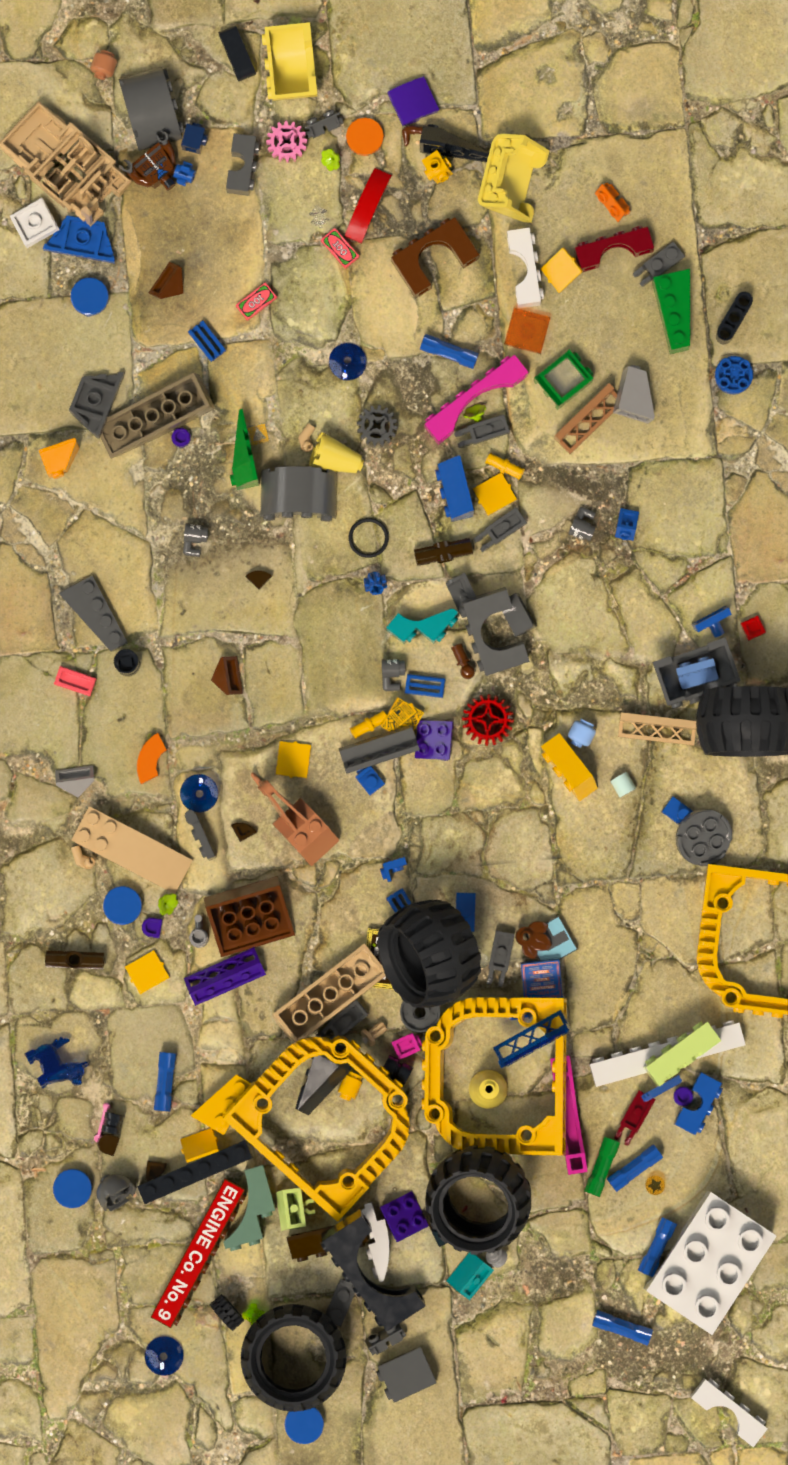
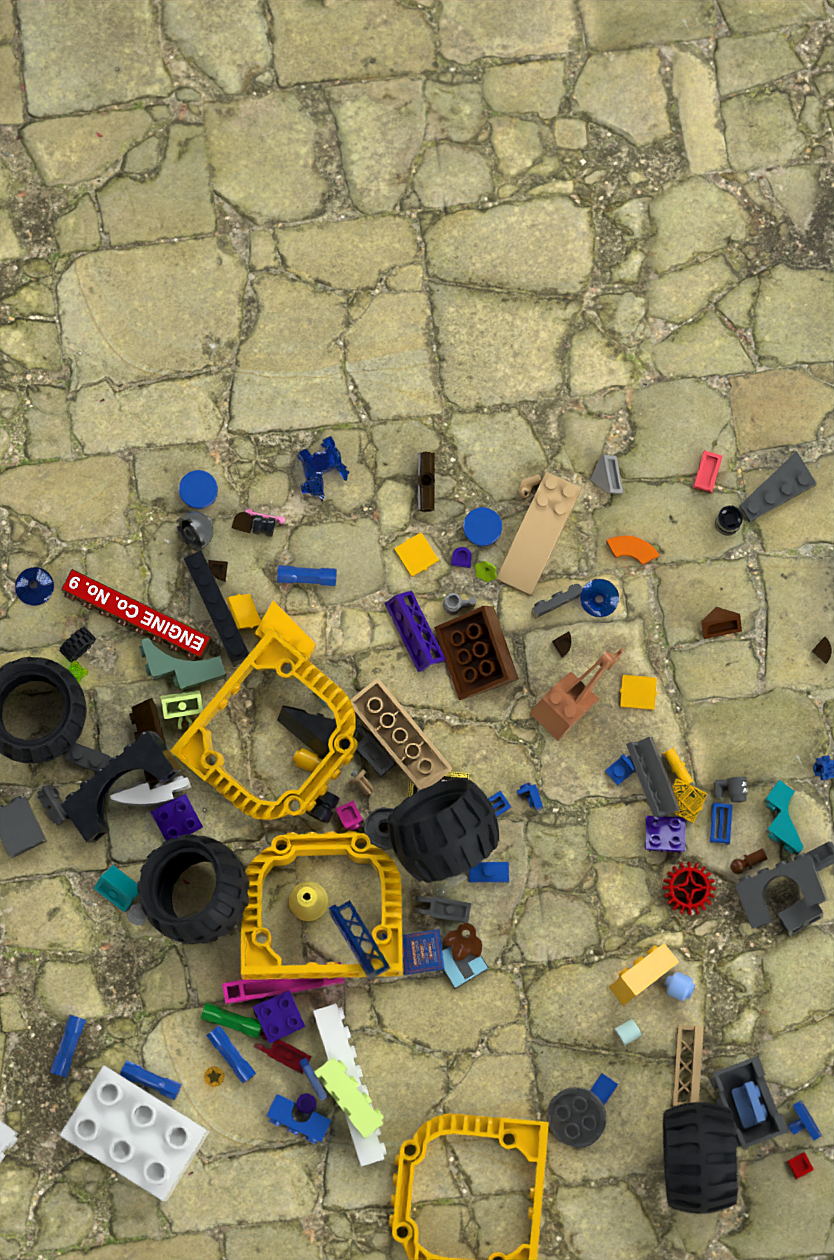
camera: 85 degrees right, 5 degrees down
none -> dark purple hinge [253,990,306,1044]

